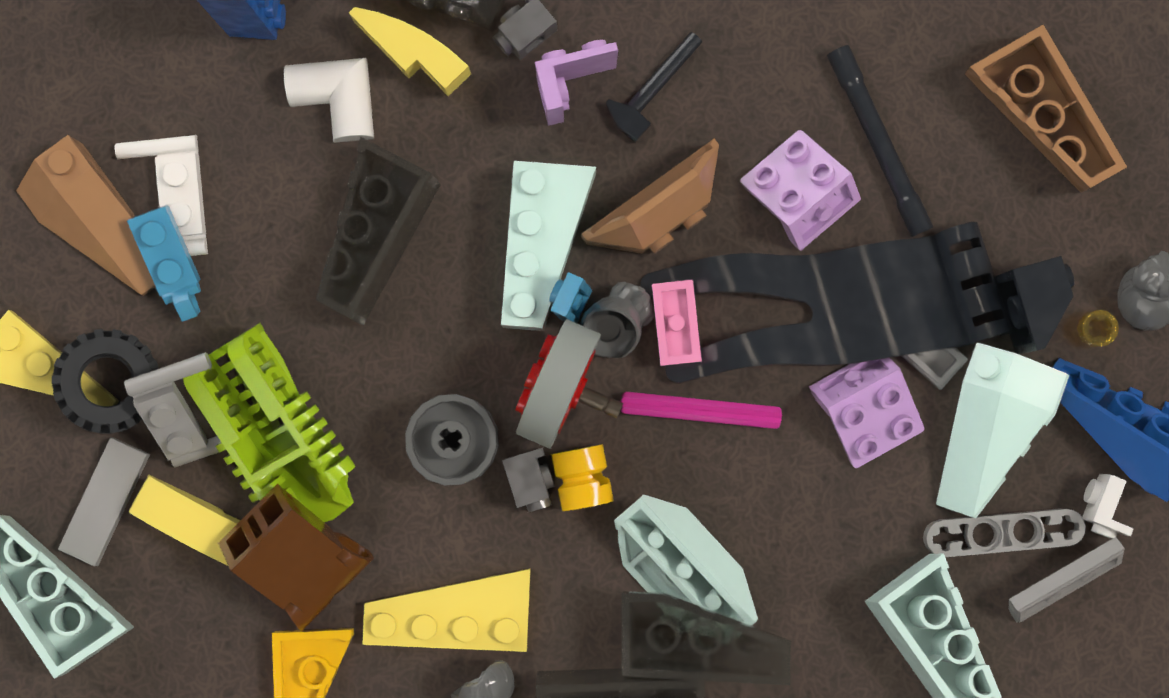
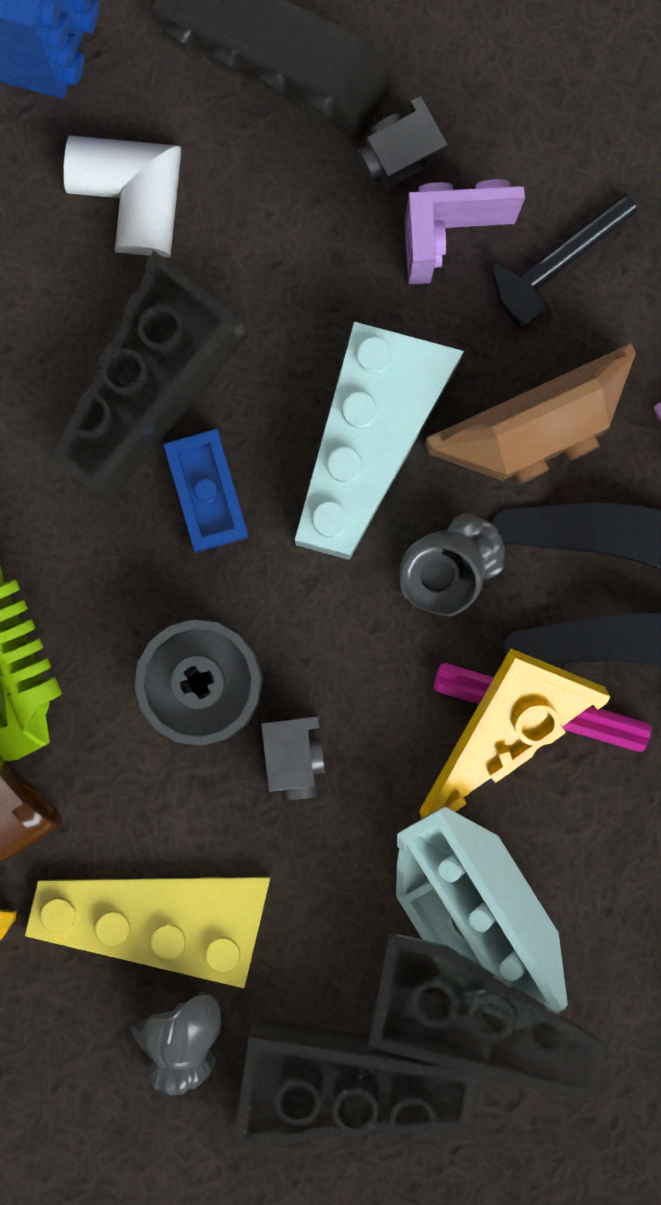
camera: 10 degrees right, 0 degrees up
light yellow slope [349,7,471,96] -> none
light grey wheel [515,319,623,449] -> none
dark azure plate [549,272,592,323] -> none
yellow wheel [551,444,614,511] -> none
bright pink plate [652,280,702,366] -> none
none -> blue plate [163,429,249,553]
none -> yellow wing [419,649,610,819]

